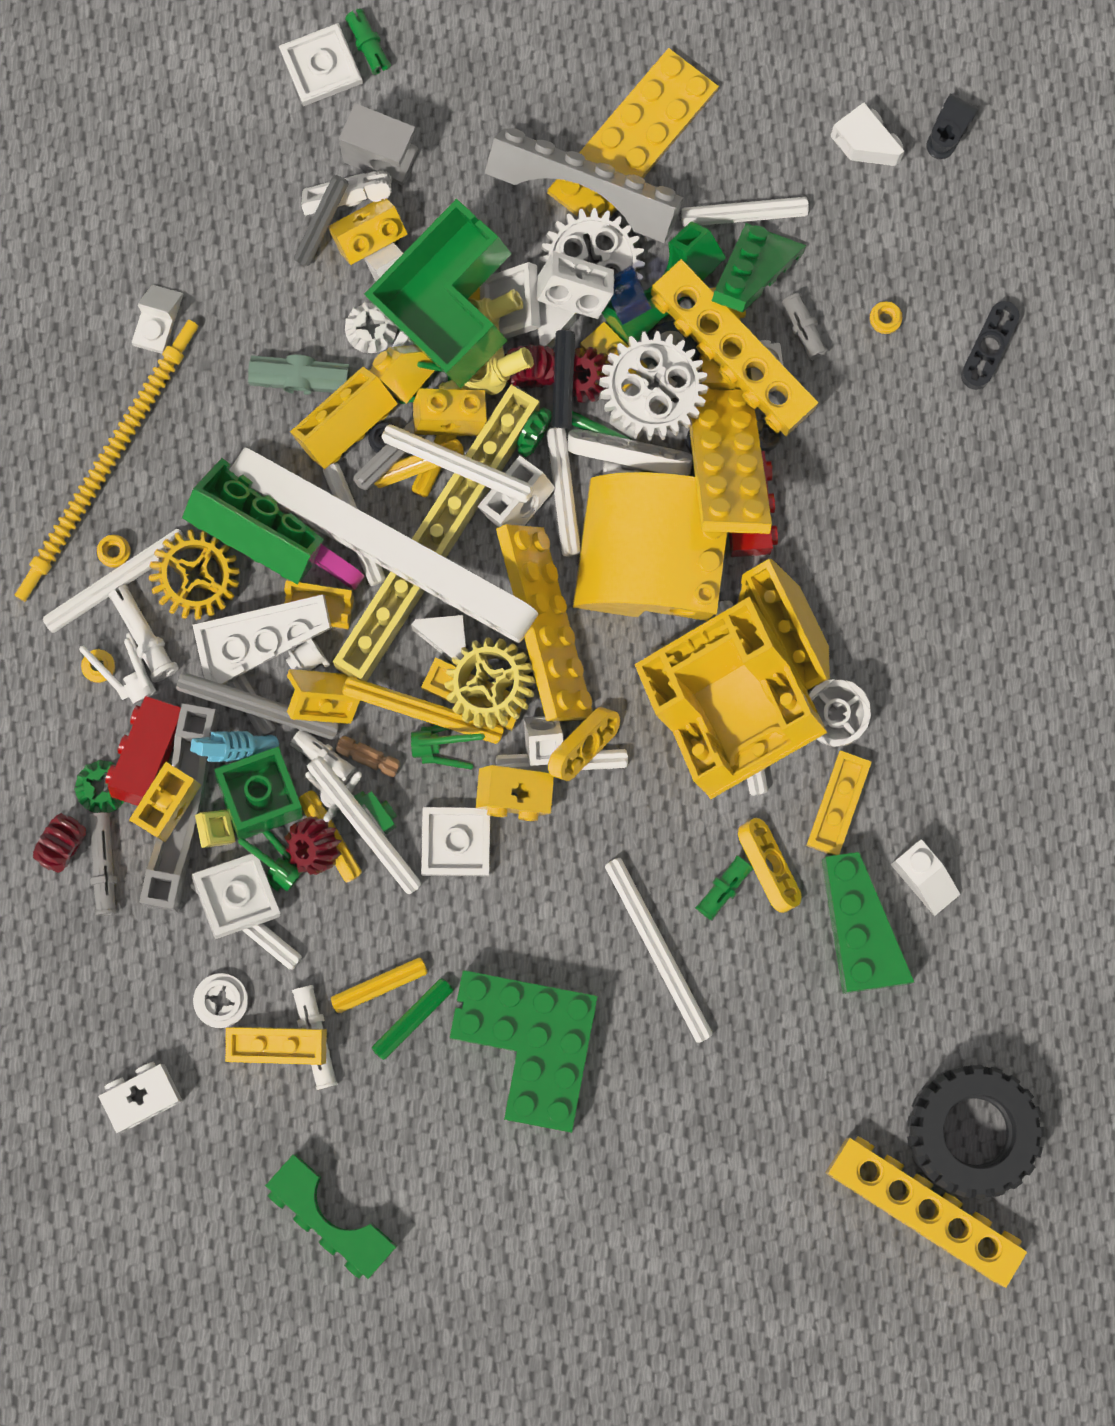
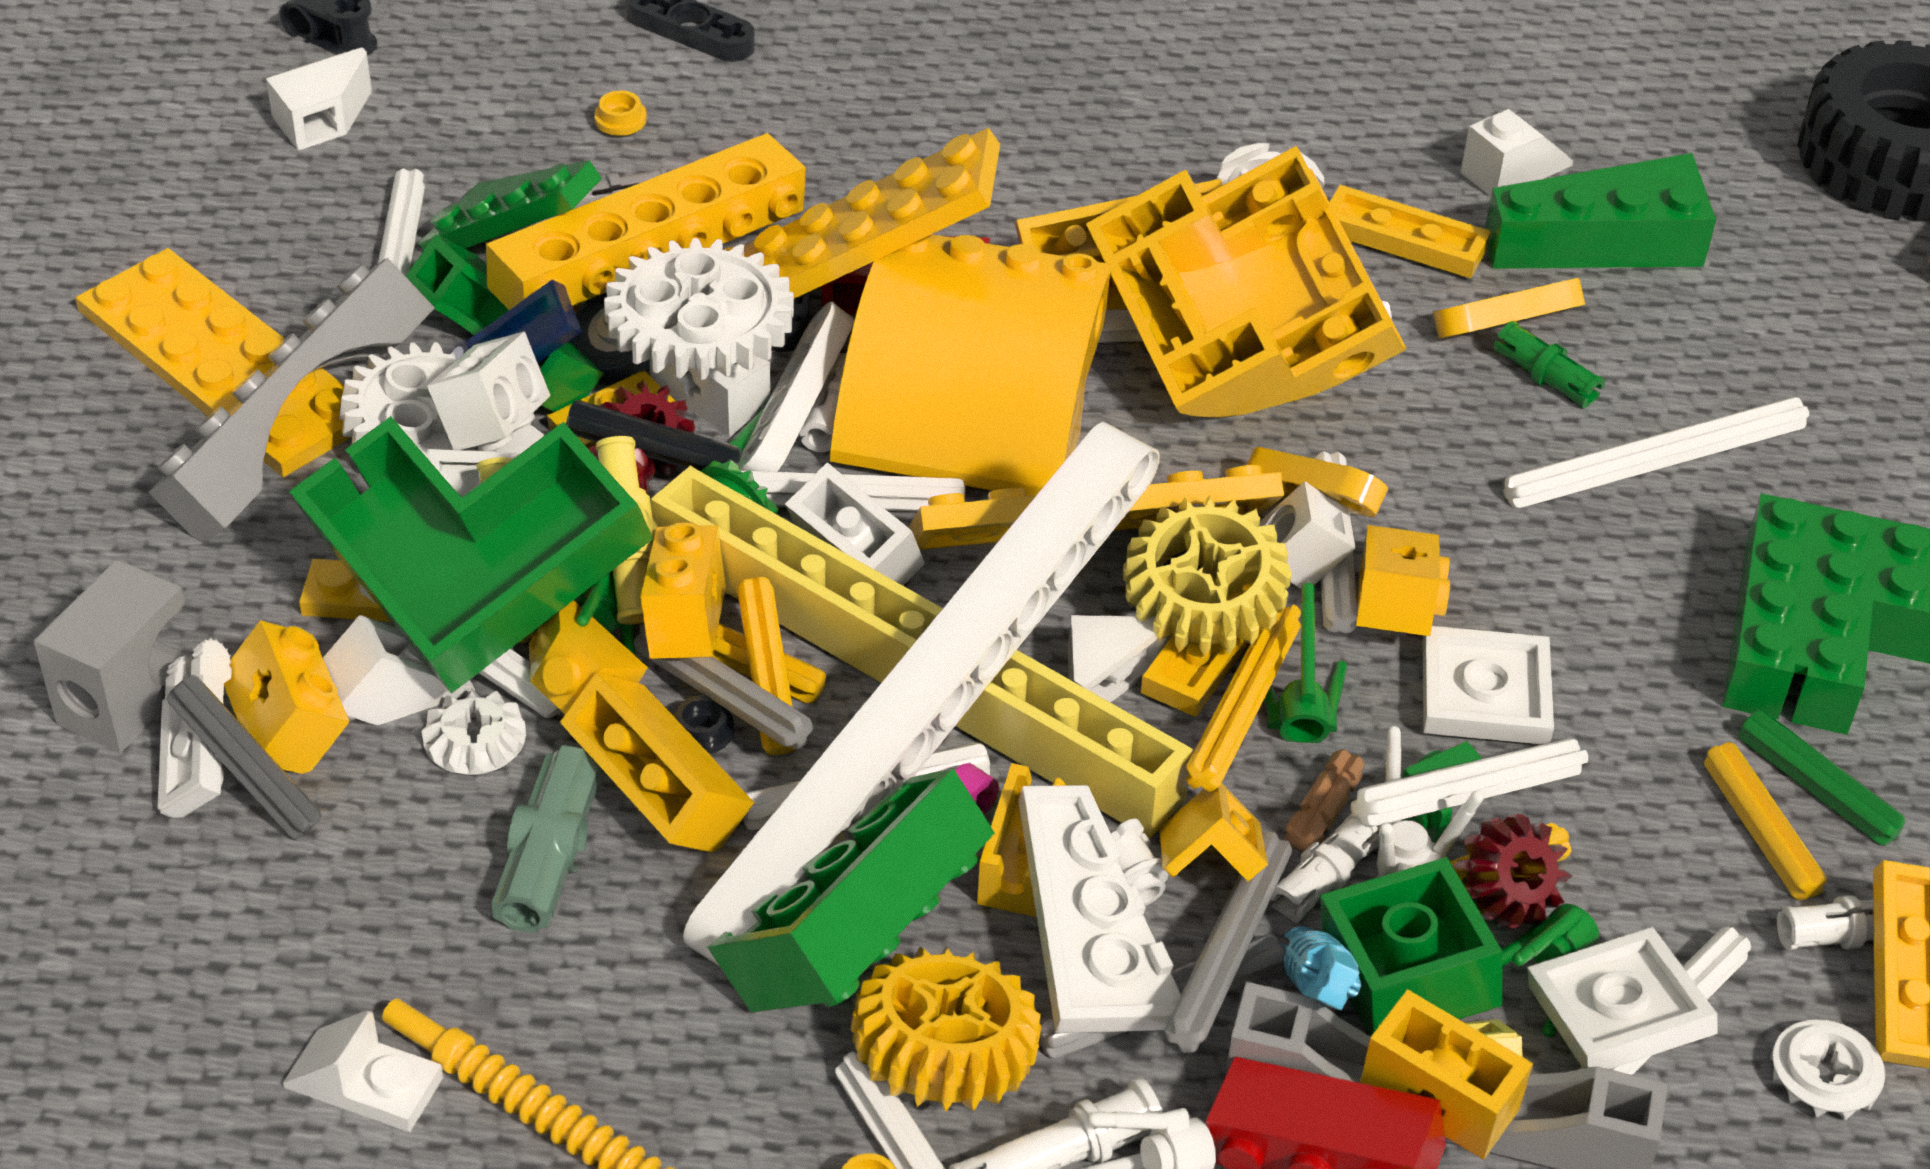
camera: 85 degrees left, 35 degrees down
white axle [382,424,534,503] -> none

